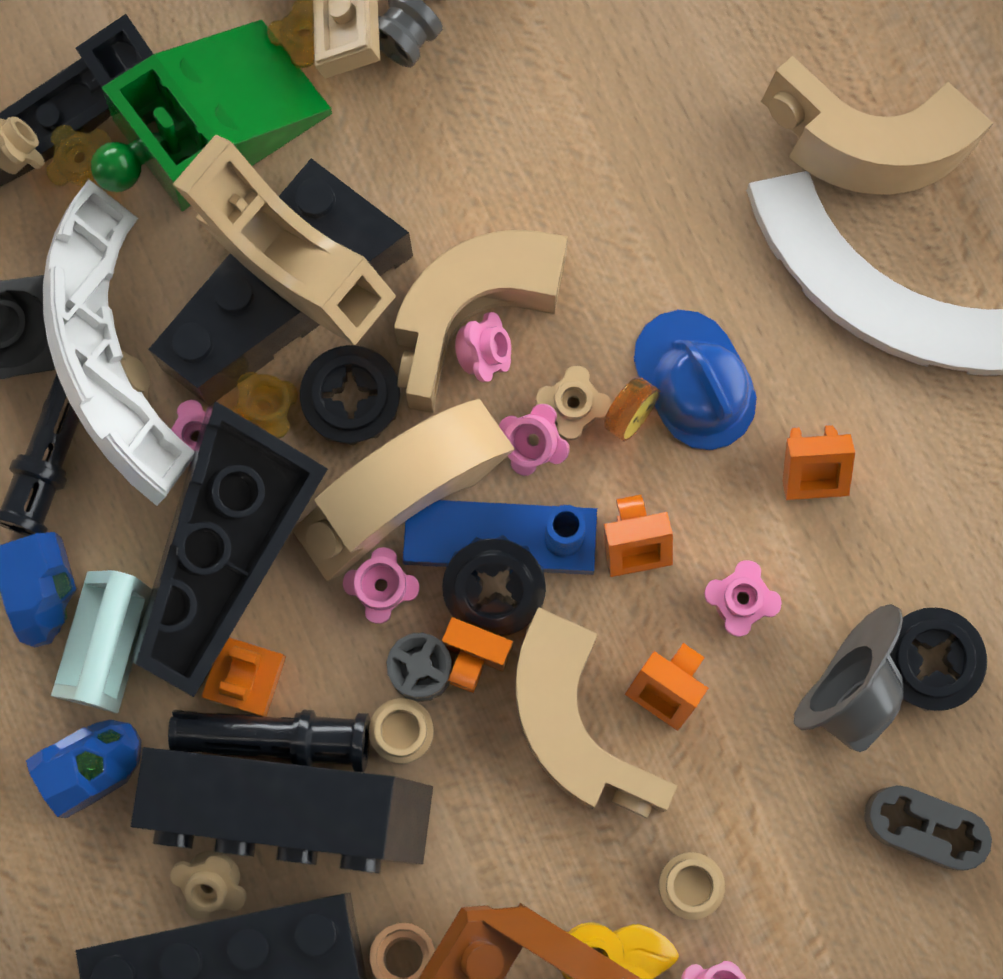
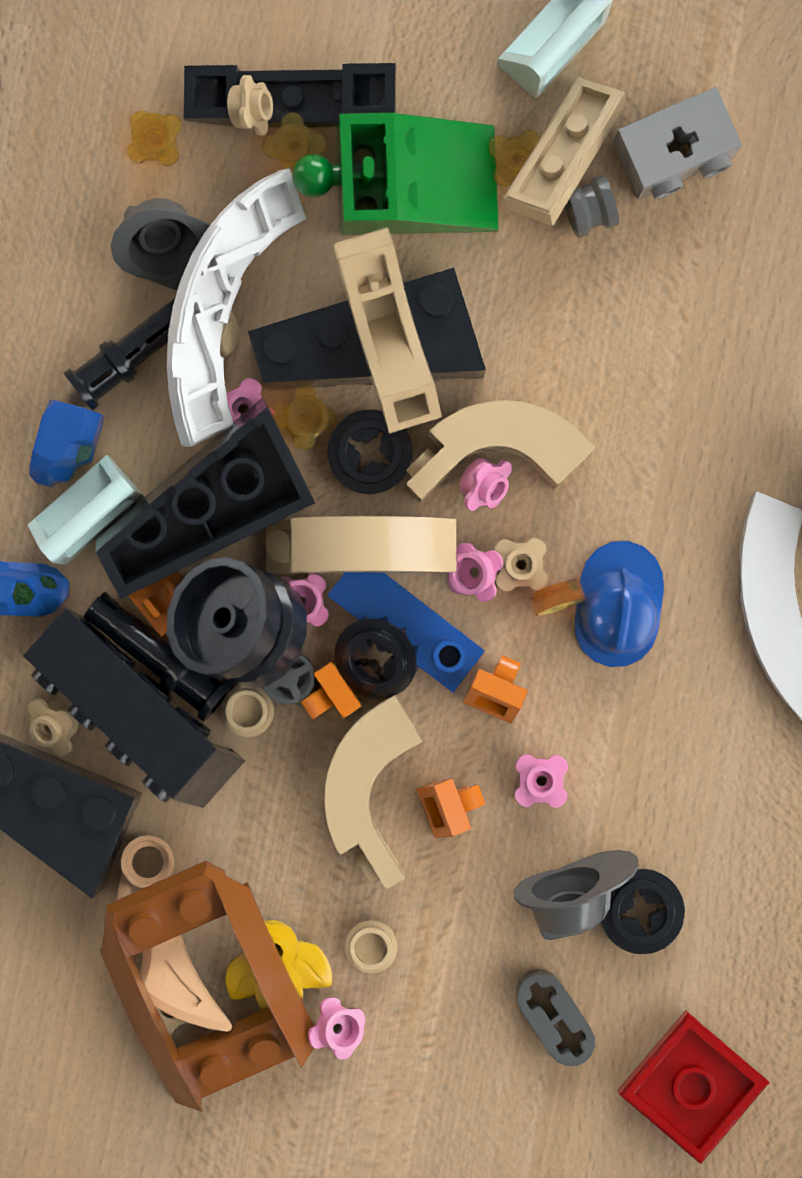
camera: 35 degrees right, 10 degrees up
orange tile [782,425,855,500] -> none
none -> black wheel [167,557,307,689]

